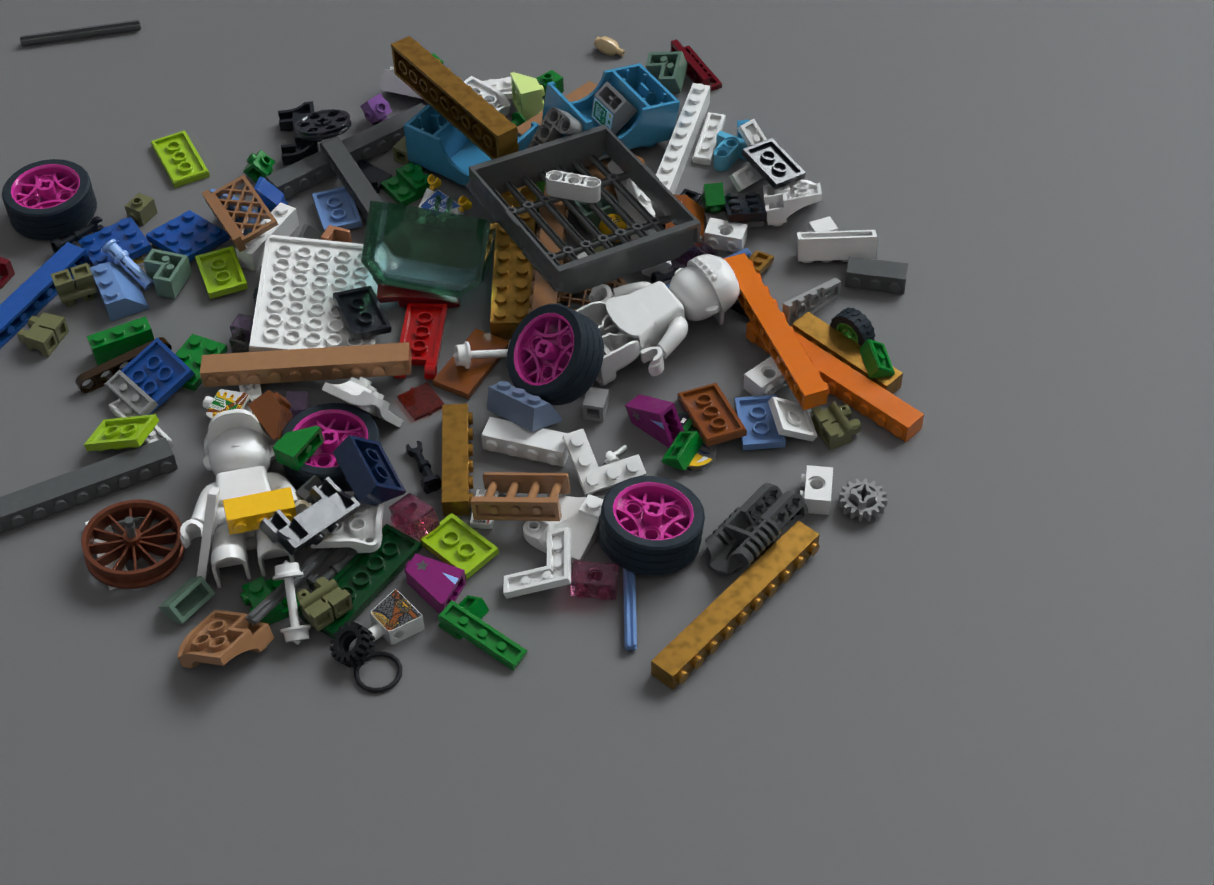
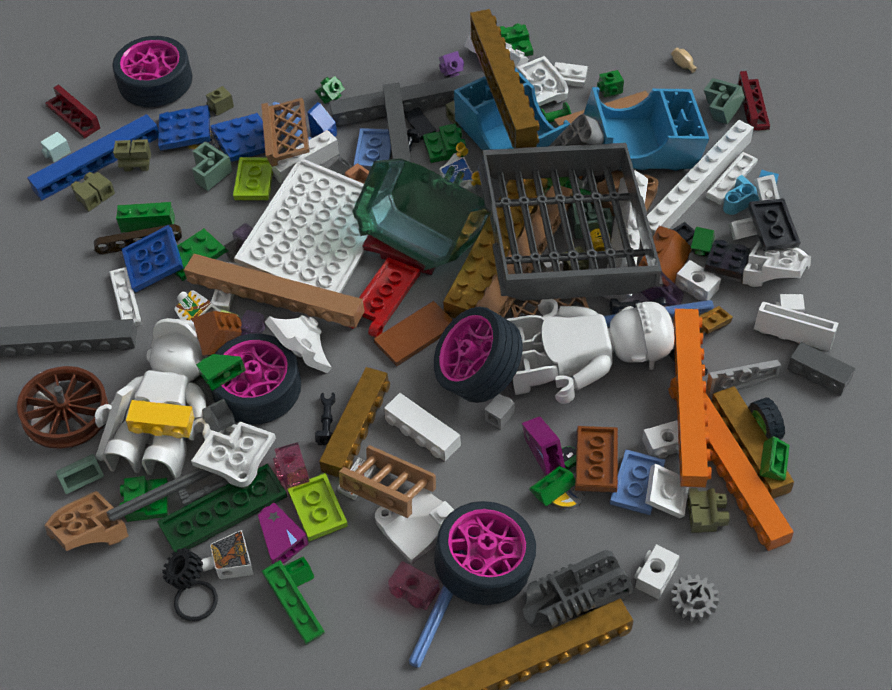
camera: 25 degrees right, 5 degrees up
black piece [50,216,104,253] -> none
lime plate [84,414,159,451] -> none
medium blue slope [90,262,149,321] -> none
light blue pin [102,239,154,290] -> none
light grey tile [105,370,158,416] -> none
lime tile [150,130,210,188] -> none
bracket [259,477,361,556] -> none
white piece [272,560,312,645] -> none
black bracket [278,101,322,166] -> none
black wedge [295,109,351,141] -> none
olive hips [296,576,353,632] -> none
black plate [333,286,392,340] -> none
dark blue slope [333,435,406,506] -> none
clear red piece [397,382,445,421] -> none
white piece [453,339,511,369] -> none
sand blue slope [487,381,562,432] -> none
white plate [503,527,571,599] -> none
yellowish green slope [510,72,545,121] -> none
white beam [546,170,601,203] -> none
white plate [562,429,647,496] -> none
light grey slope [591,81,637,135] -> none
white hand [605,445,627,464] -> none

